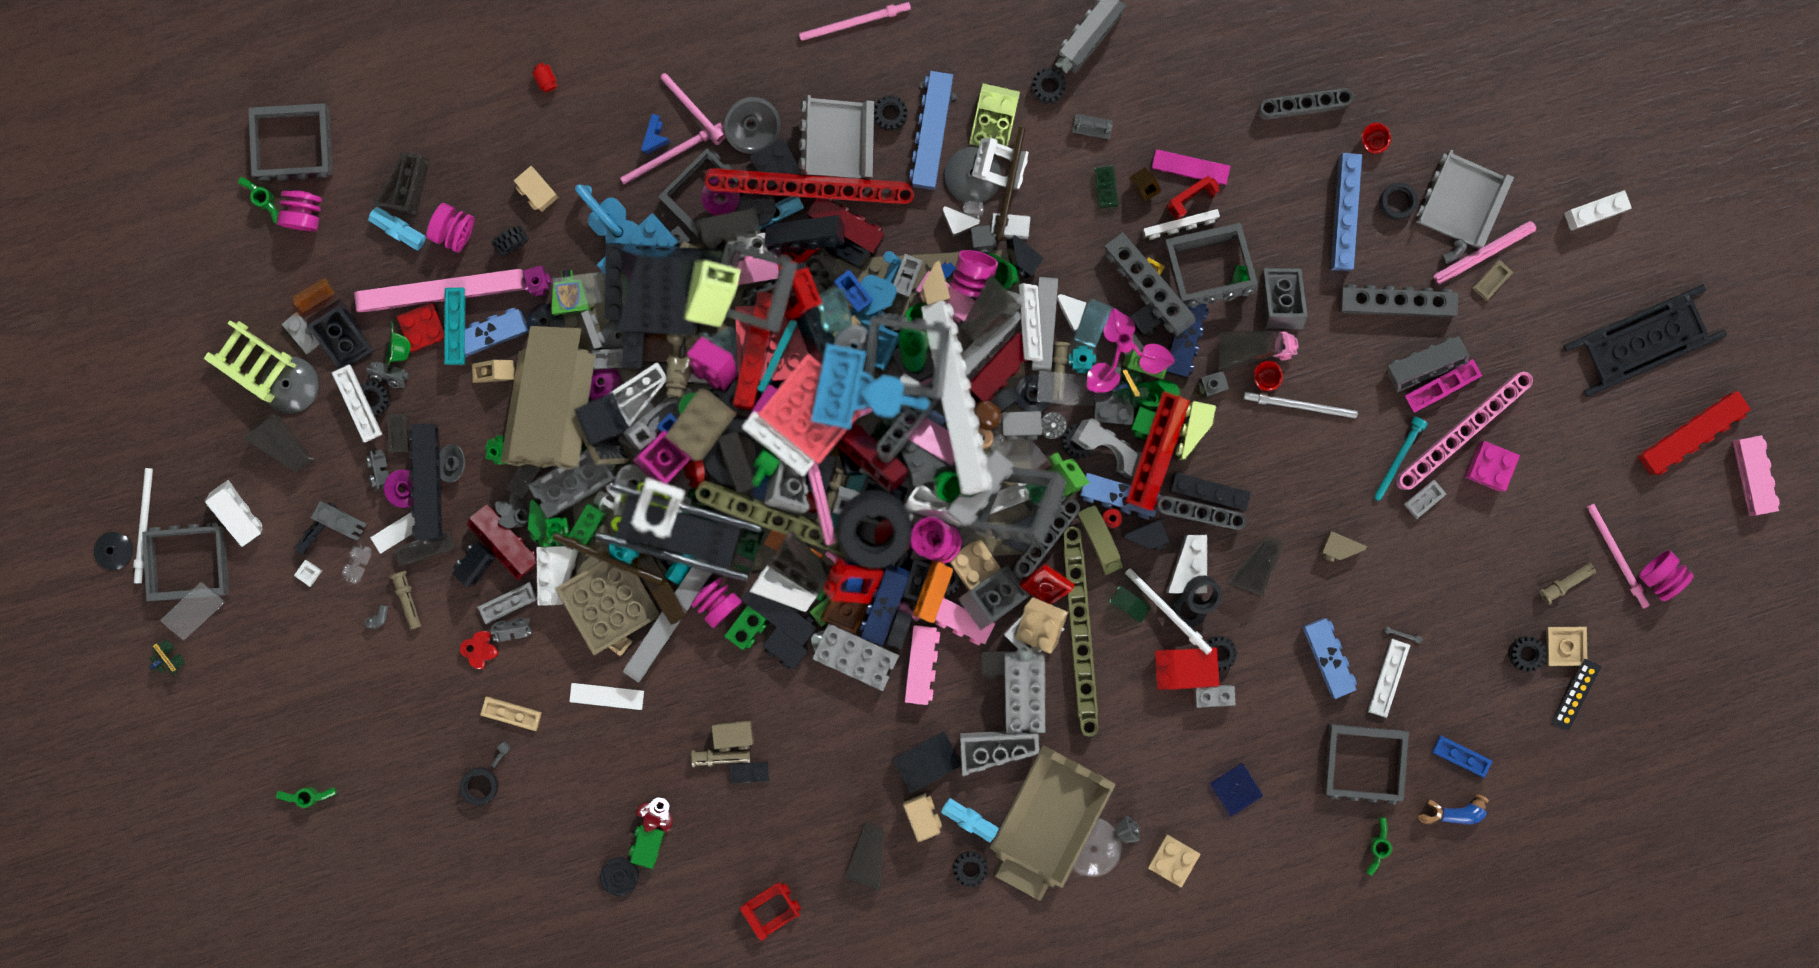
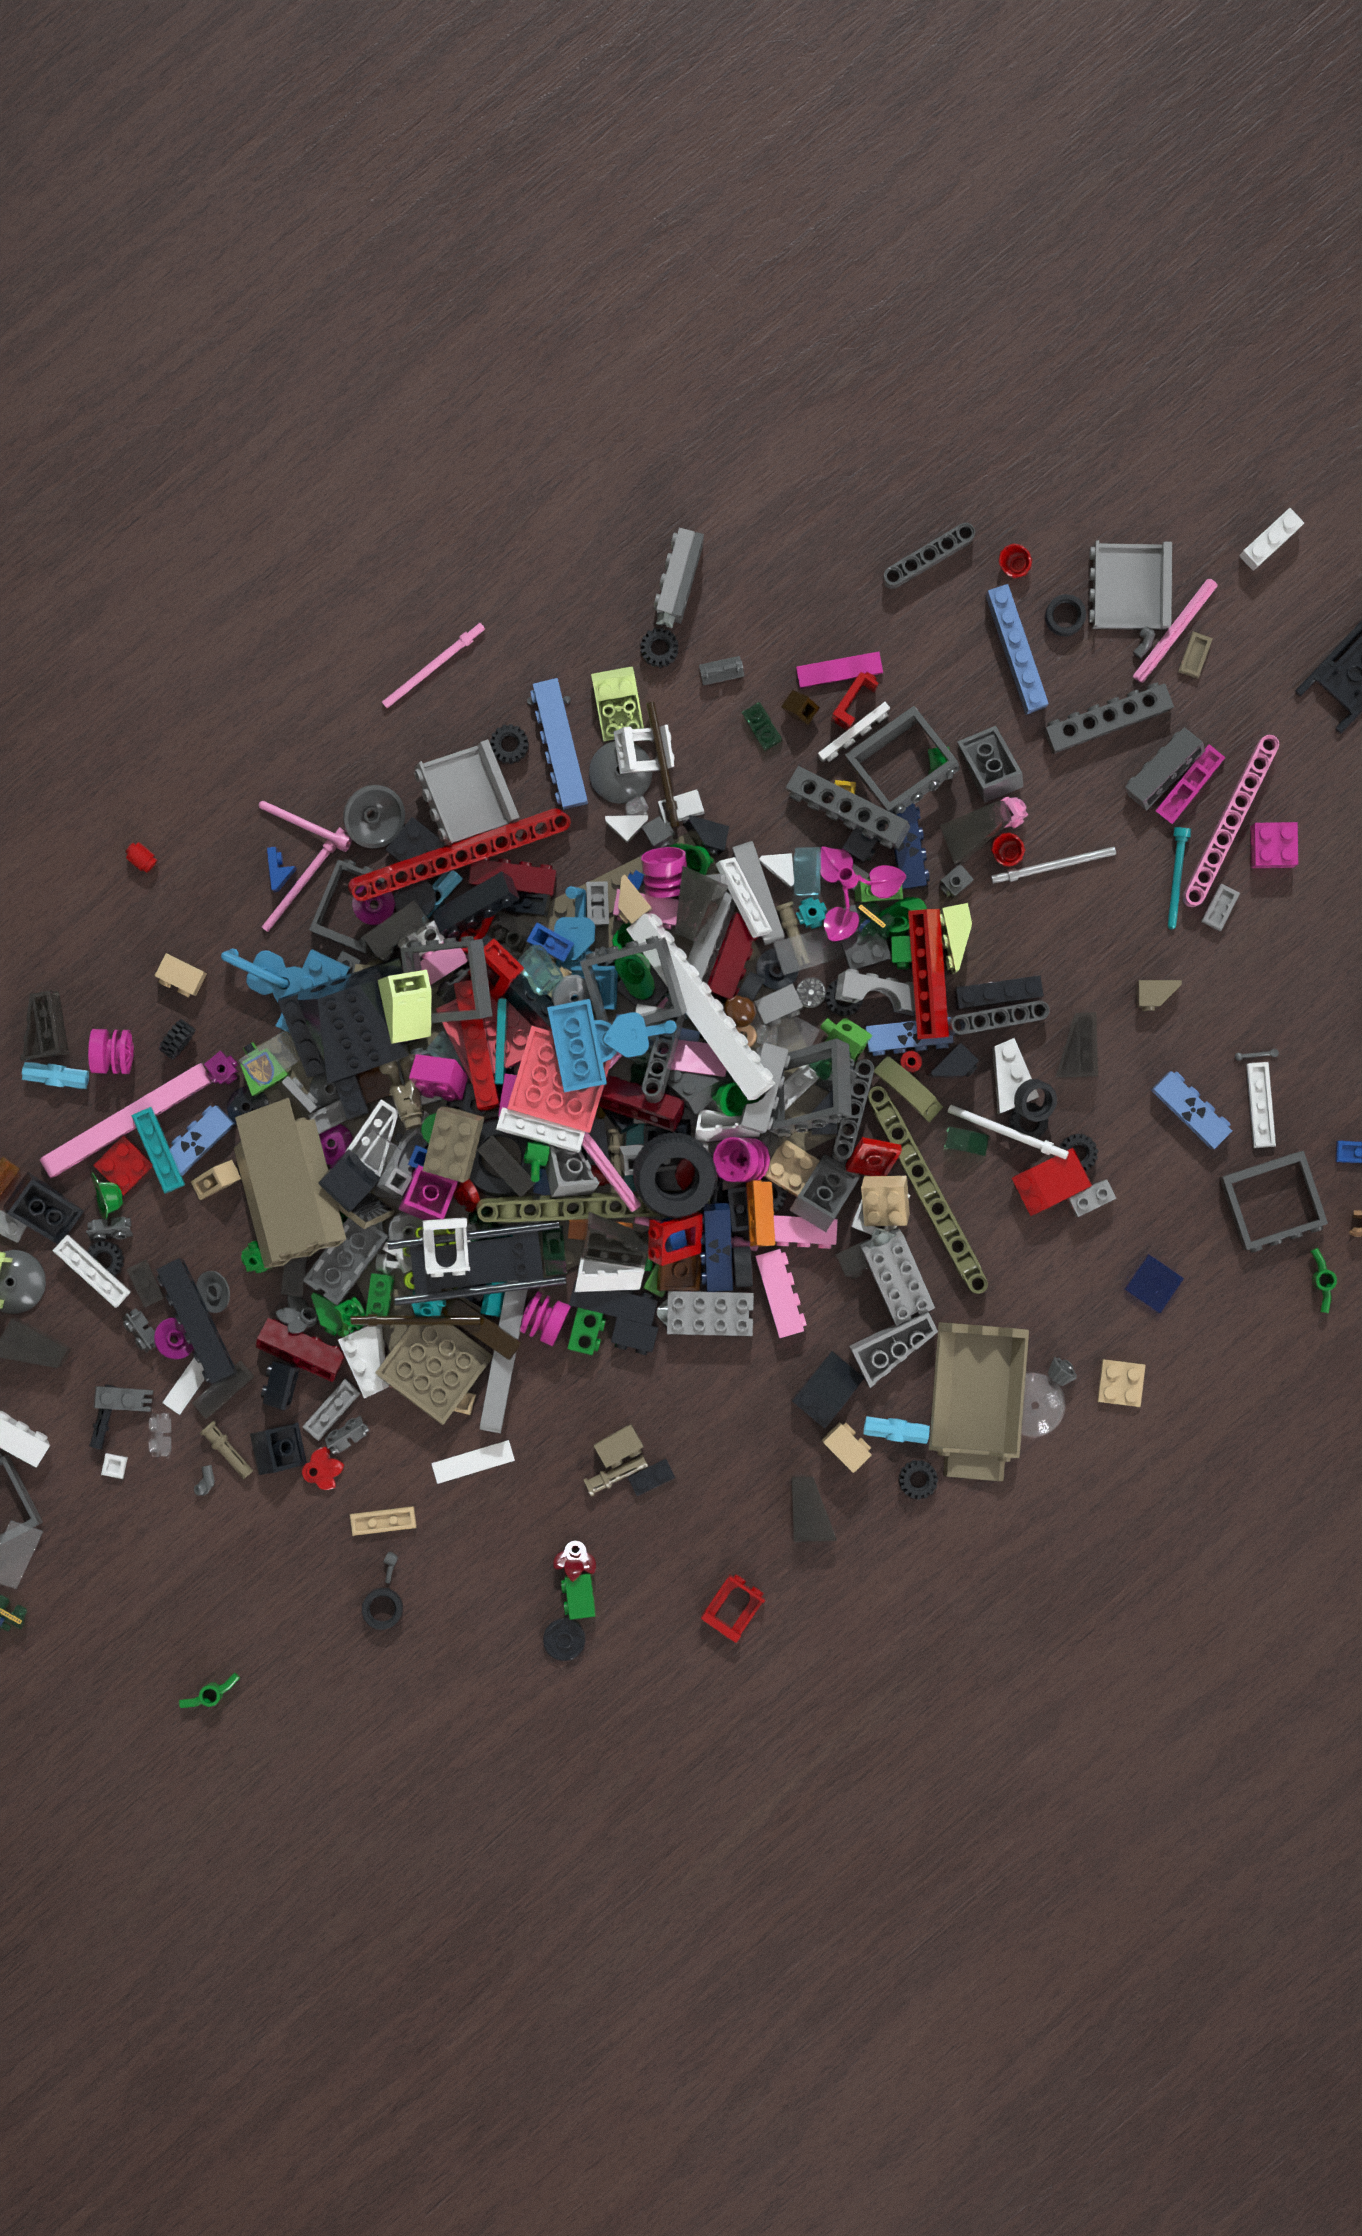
camera: 20 degrees left, 0 degrees up
none -> black slope [250,1423,307,1475]

